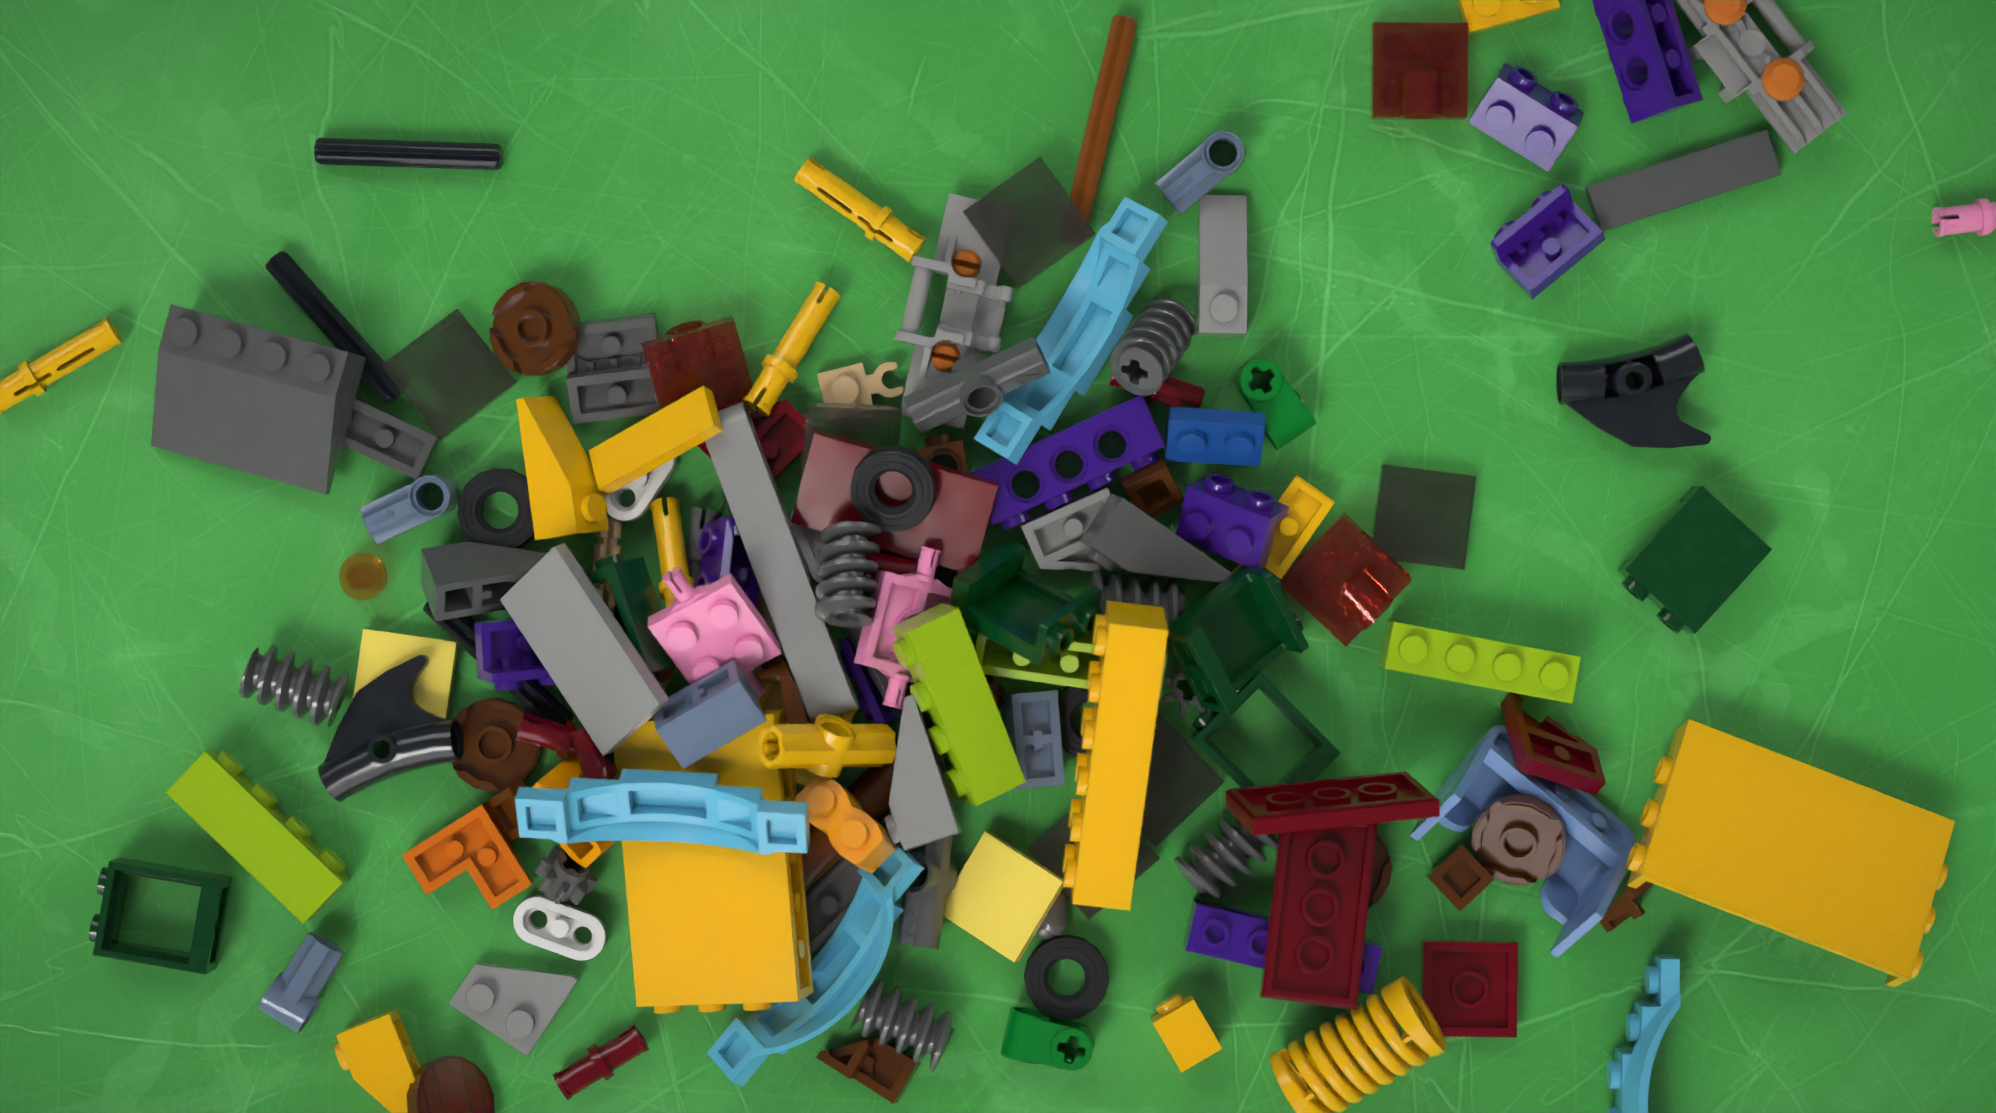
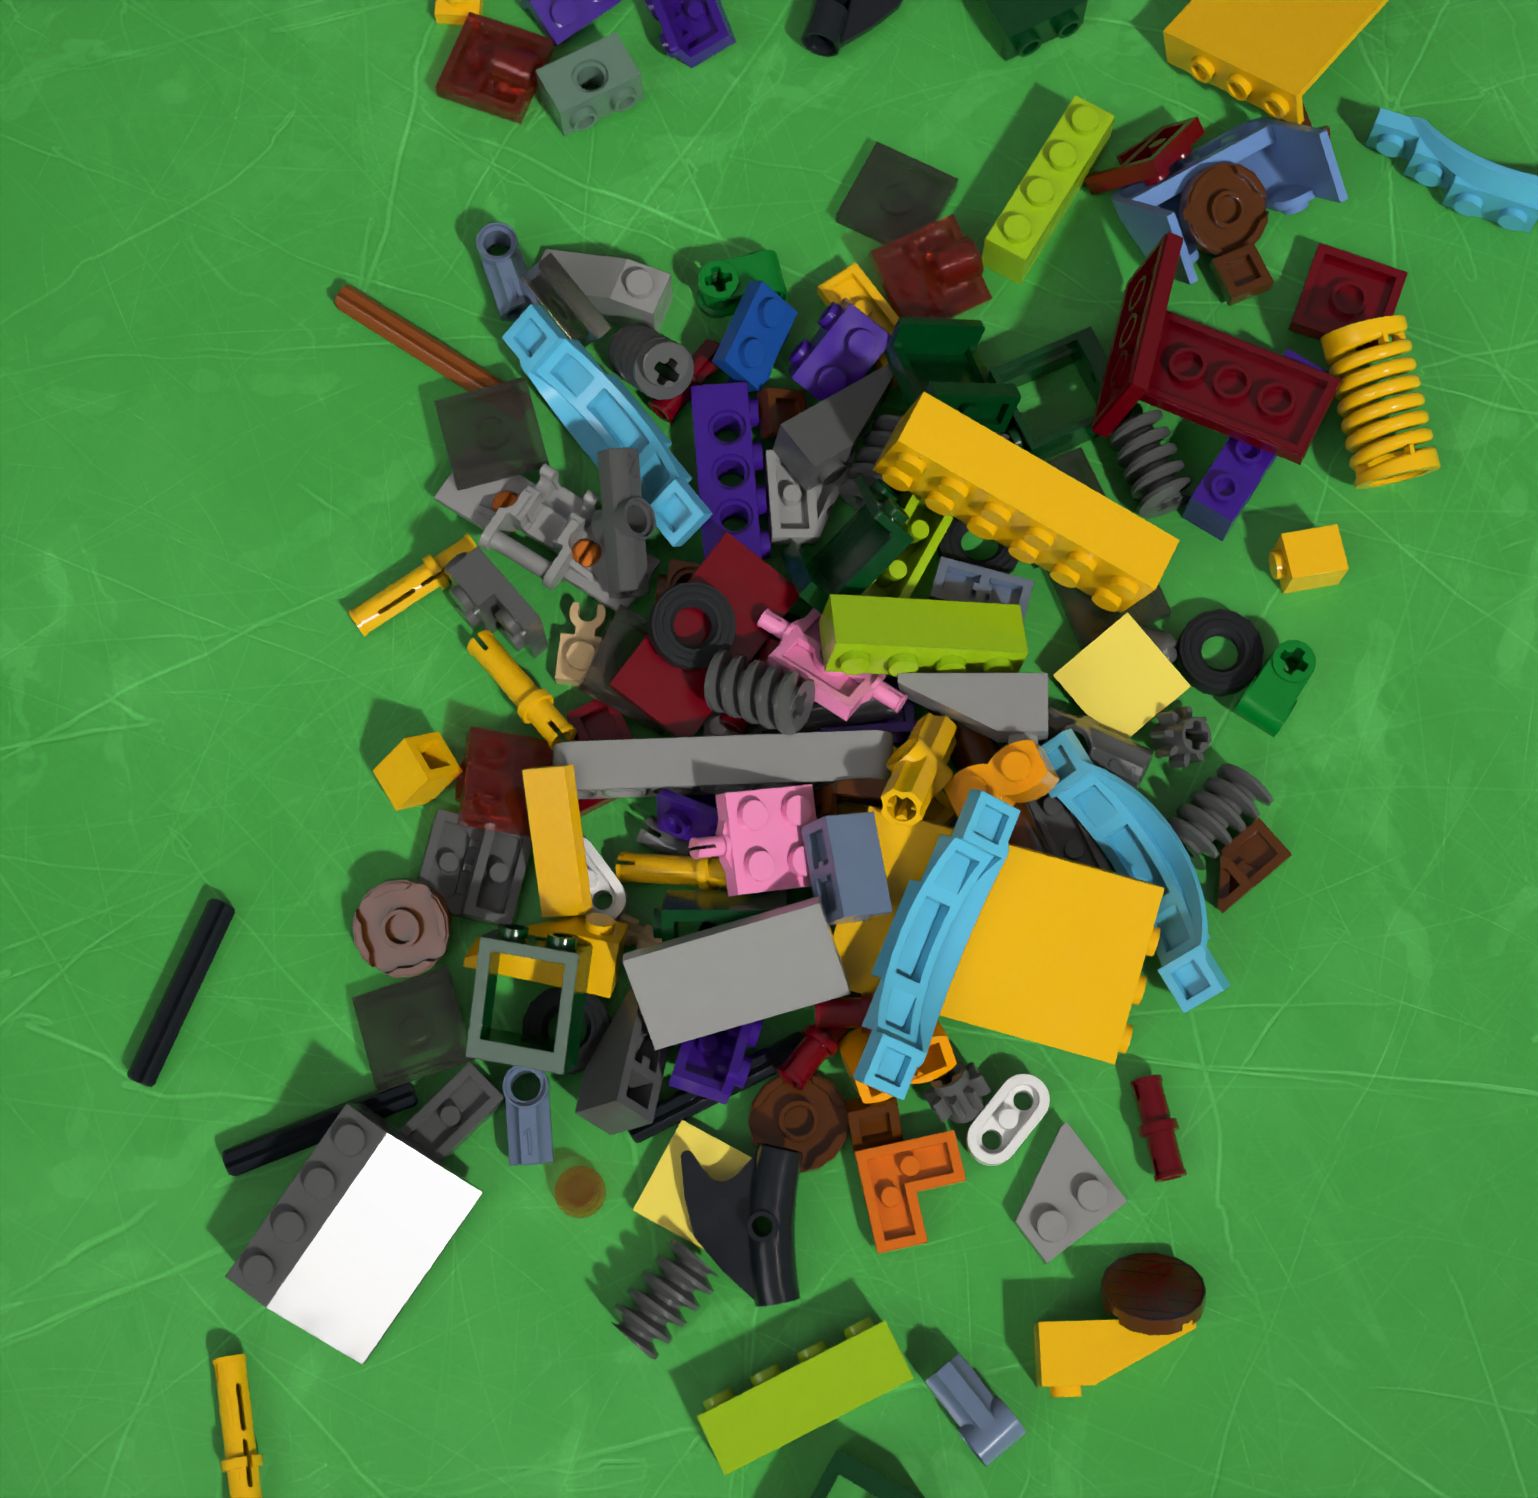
camera: 75 degrees left, 15 degrees down
none -> yellow brick [372,731,463,811]
none -> dark grey plate [444,547,549,659]
none -> window [465,923,593,1075]
none -> clear smoke tile [521,252,612,347]
none -> sand green brick [535,32,644,136]
none -> dark grey gear [1149,706,1212,768]

